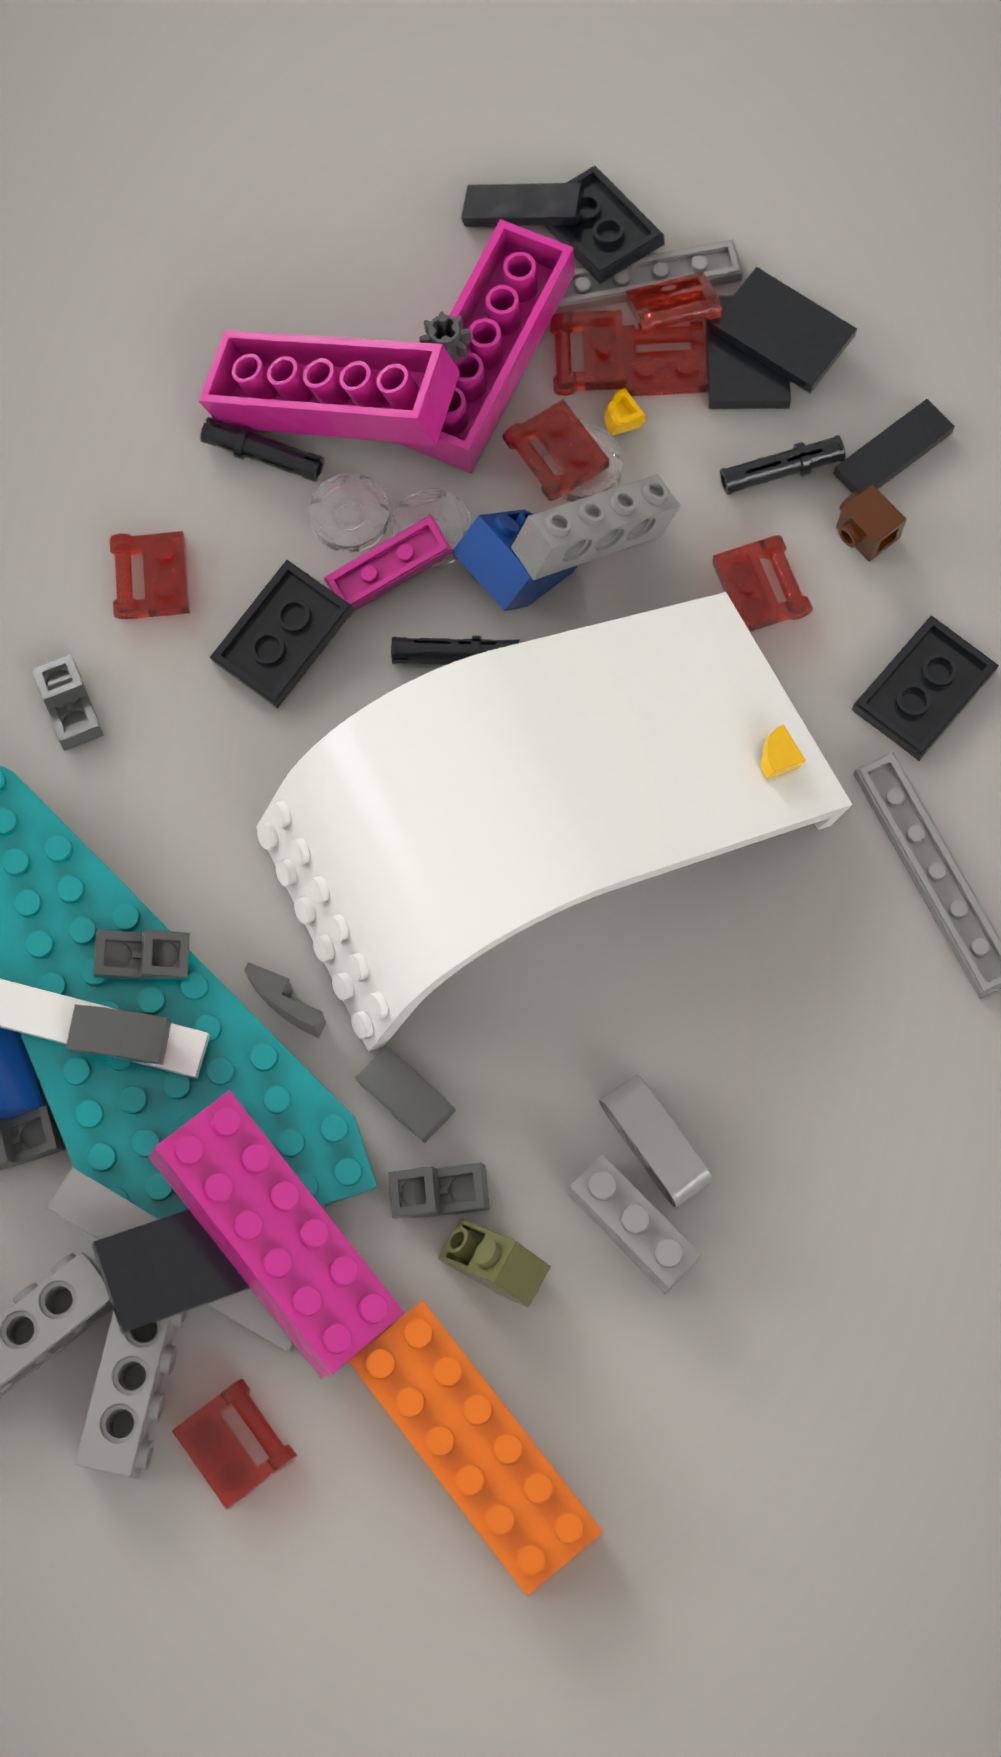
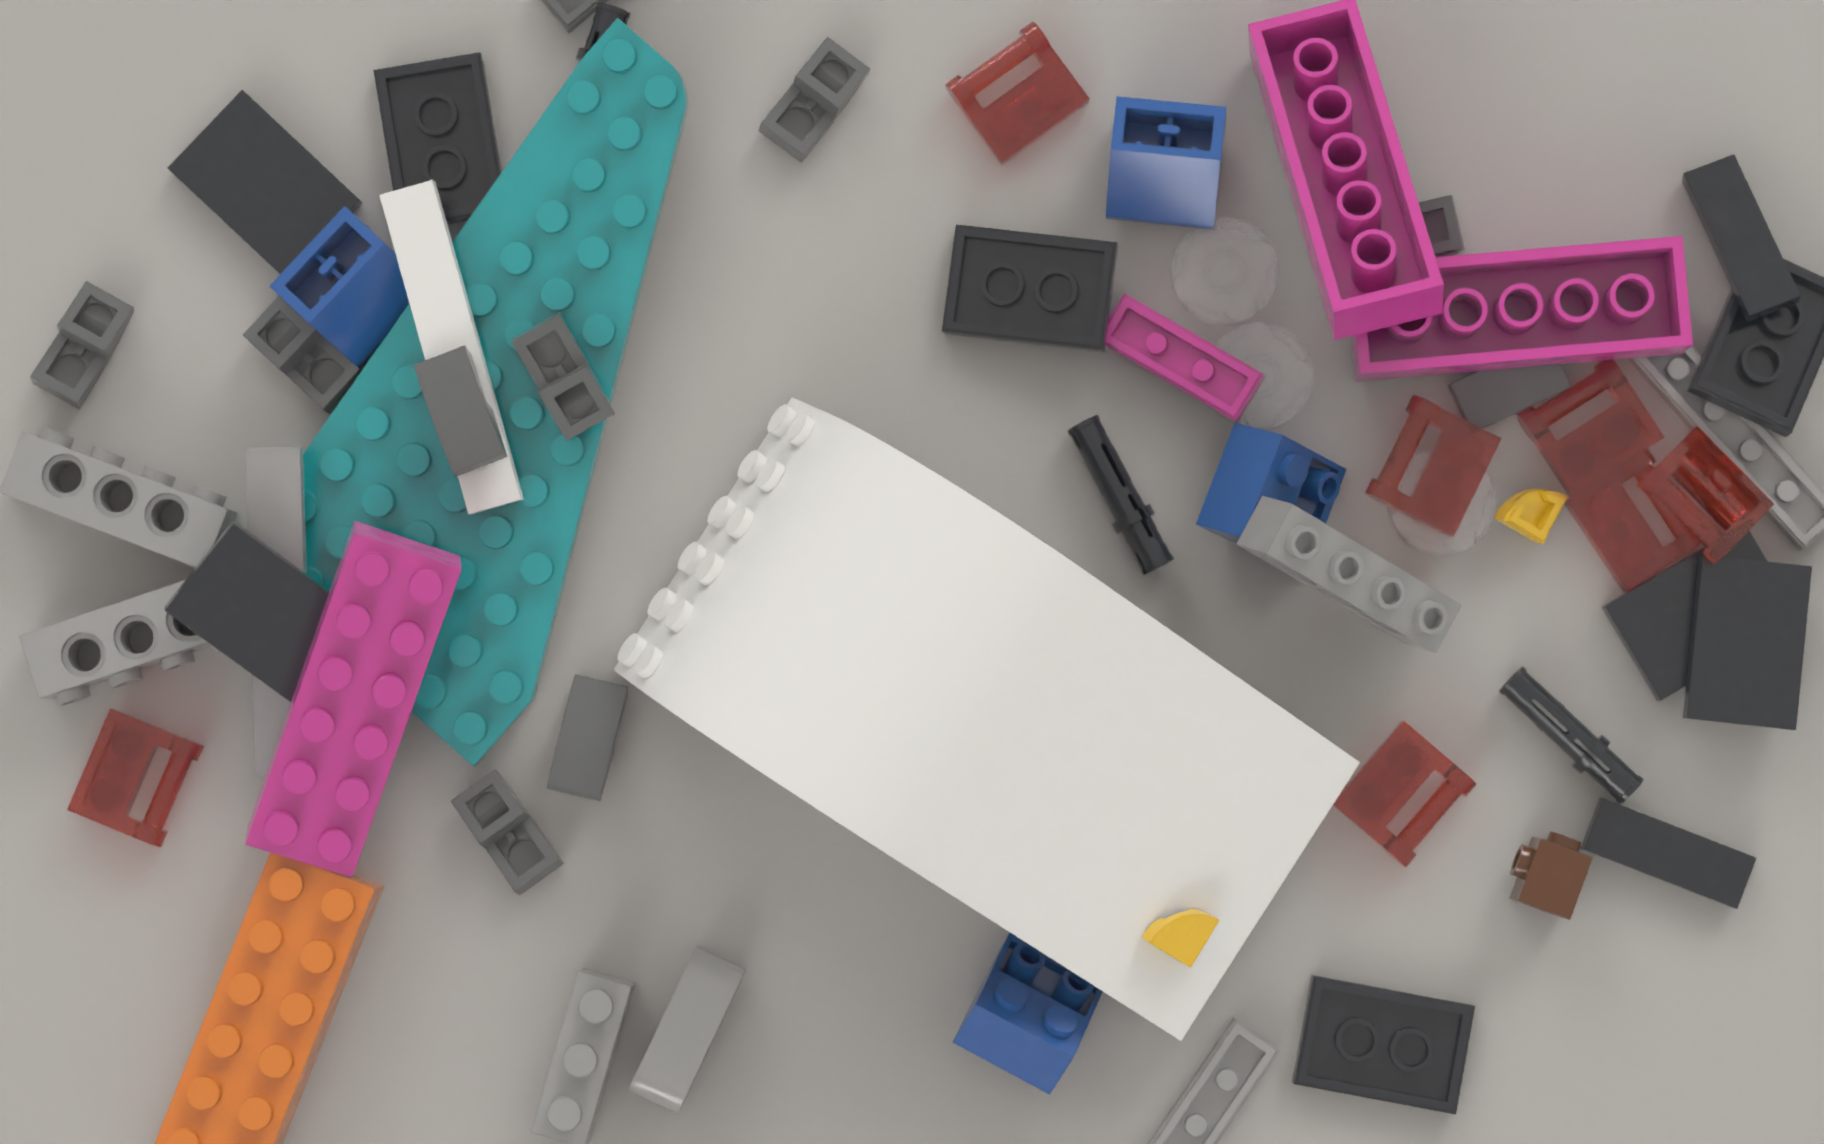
camera: 55 degrees right, 15 degrees up
black pin [200,417,324,482] -> none
dark grey slope [244,962,326,1038] -> none
dark grey gear [419,311,472,362] -> none
olive slope [438,1219,551,1308] -> none
none -> blue slope [953,932,1103,1095]
none -> blue slope [1106,96,1226,230]
none -> dark grey tile [1448,364,1572,434]

